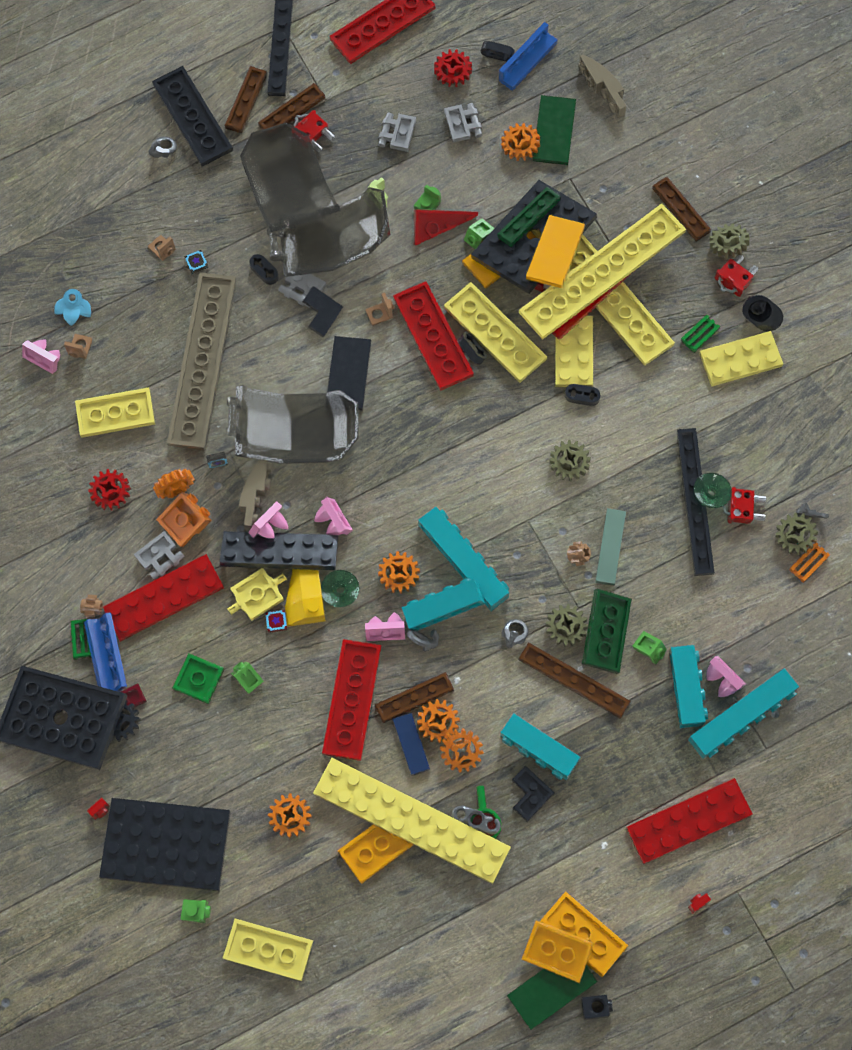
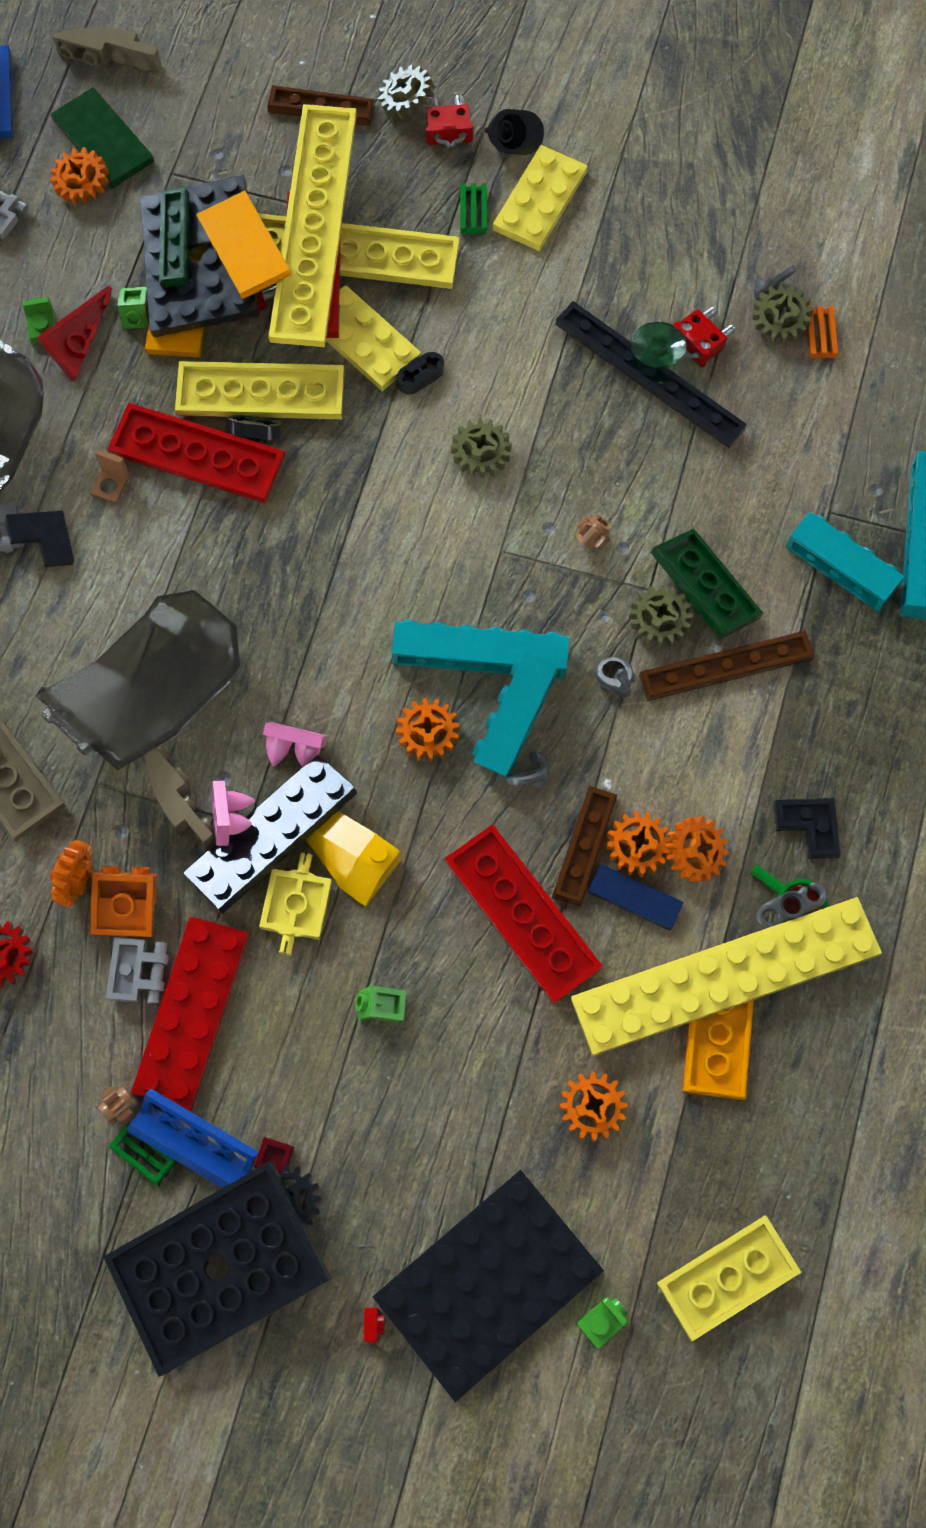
camera: 50 degrees left, 0 degrees up
green tile [172,653,225,704] -> none
clear smoke tile [206,451,228,469] -> none
tile [266,610,287,633] -> none
clear green dish [321,570,360,608] -> none
black tile [325,336,372,411] -> none
bright pink tile [365,612,405,641] -> none
teal brick [500,713,580,780] -> none
sand green tile [595,508,626,586] -> none
bright green bracket [632,631,667,664] -> none
bright pink tile [706,656,746,697] -> none

